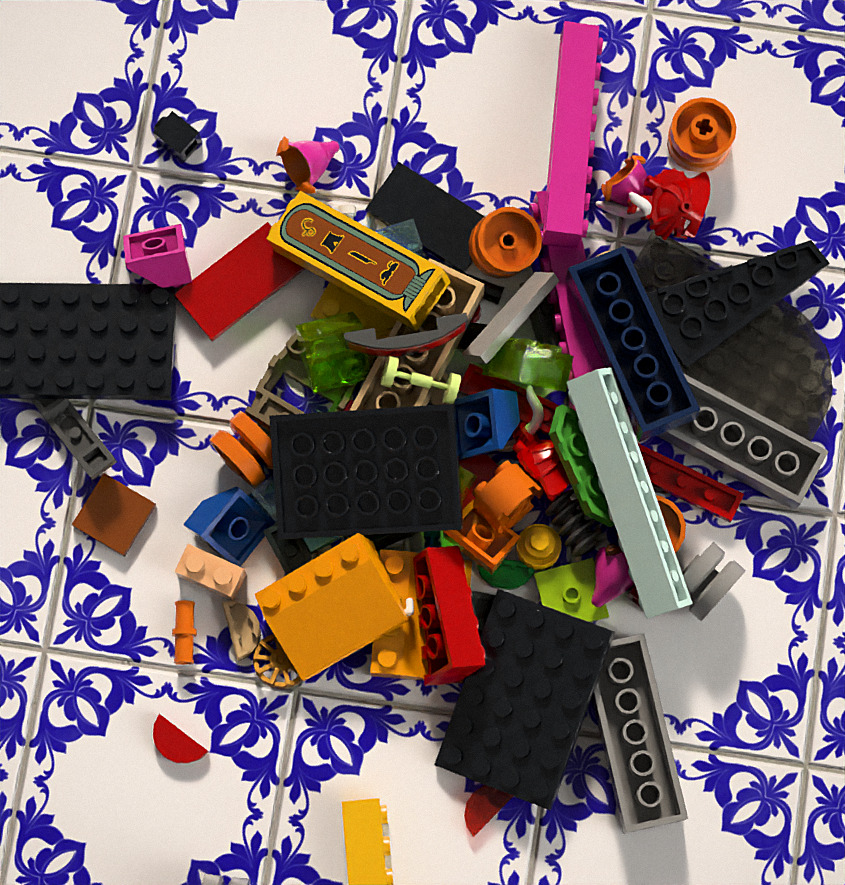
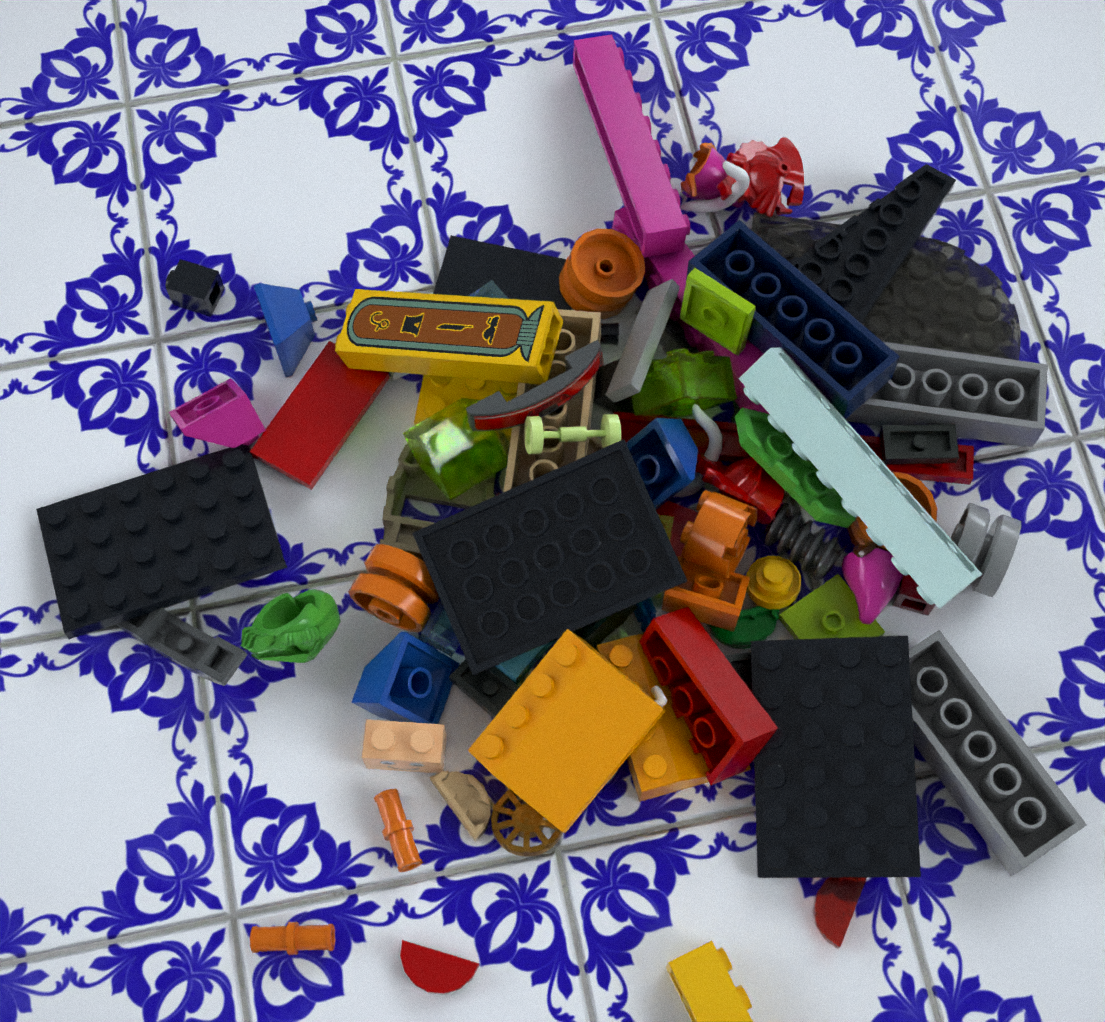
camera: 20 degrees left, 10 degrees down
dark orange tile [72,473,157,557] -> none
hat [276,136,340,194] -> none
orange wheel [667,97,737,173] -> none
none -> bright green helmet [240,589,341,663]
none -> orange pin [250,922,335,955]
none -> blue slope [253,283,318,378]
none -> lime plate [680,268,756,355]
none -> pearl dark grey plate [880,424,959,465]

